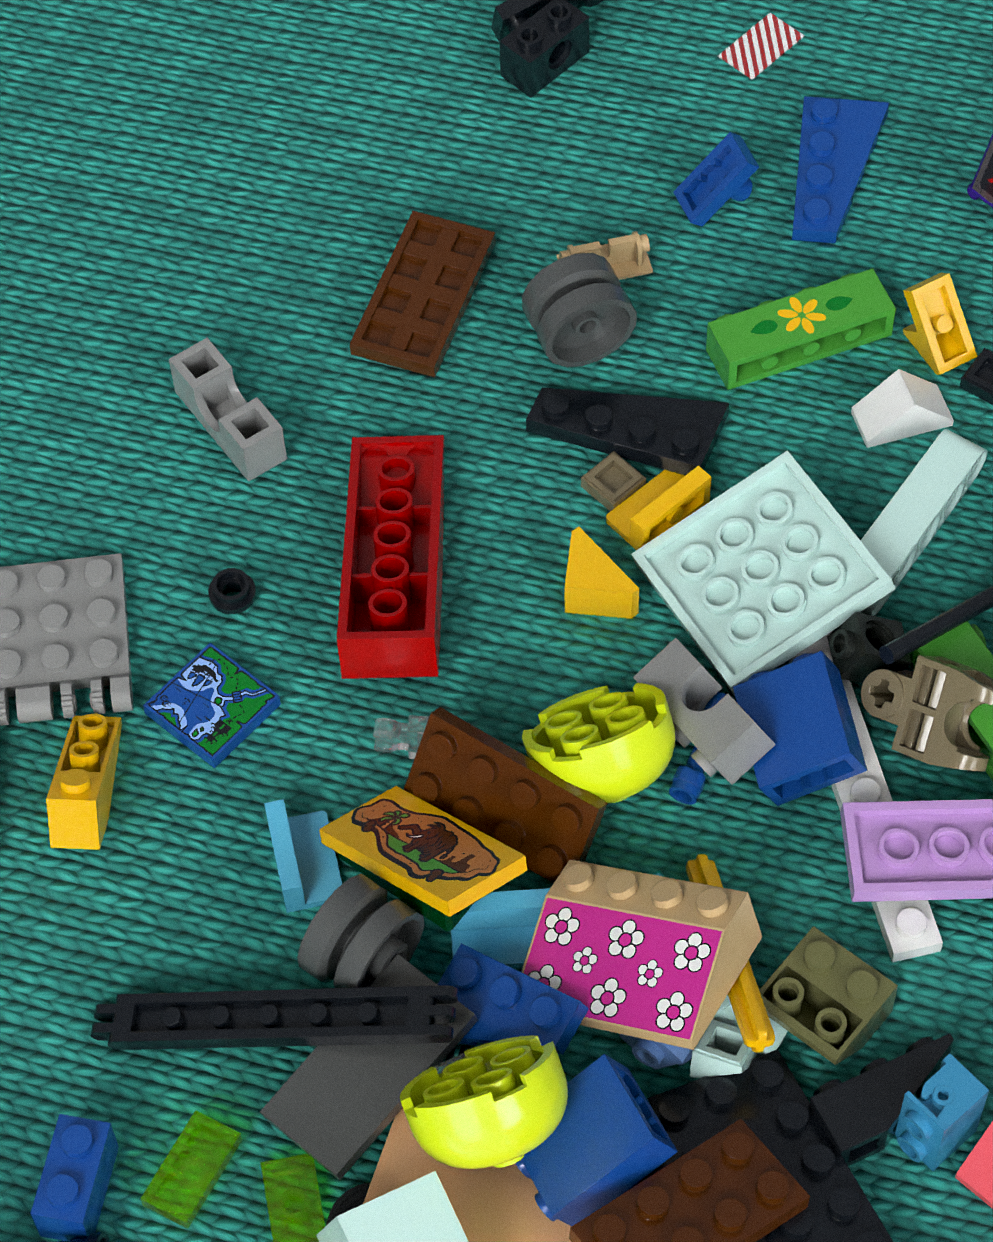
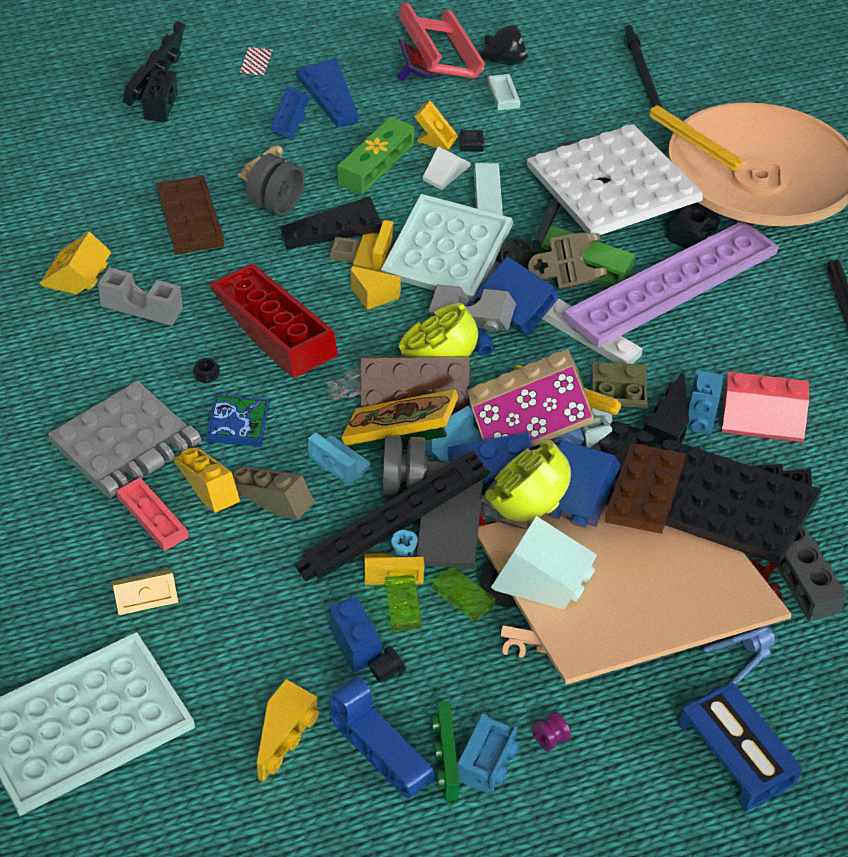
camera: 40 degrees left, 10 degrees down
none -> yellow slope [40,232,111,294]
none -> dark tan slope [233,466,315,520]
none -> yellow panel [364,553,424,585]
none -> medium azure bush [391,530,418,557]

